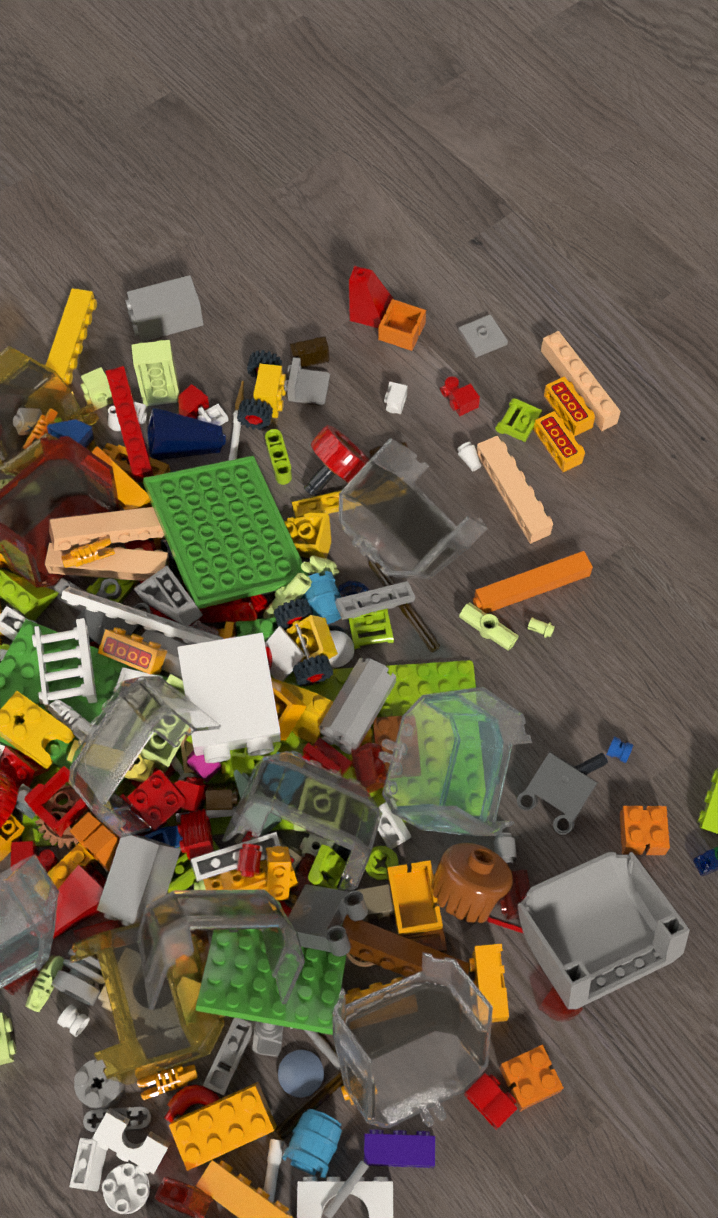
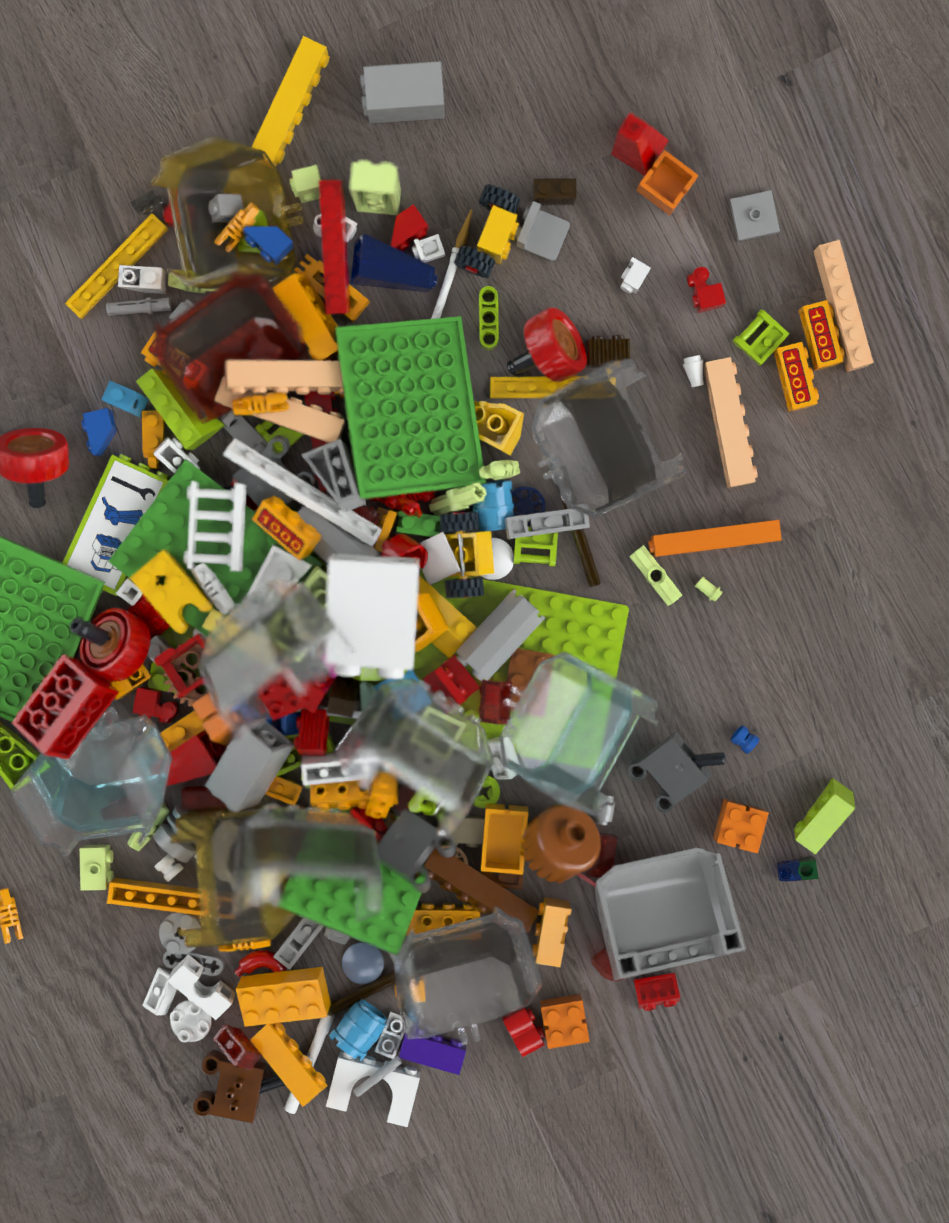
camera: 15 degrees right, 25 degrees up
red brick [237,844,262,878] -> none
none -> light orange brick [107,878,240,920]
none -> white slope [374,1012,410,1059]
none -> red bracket [634,973,680,1011]

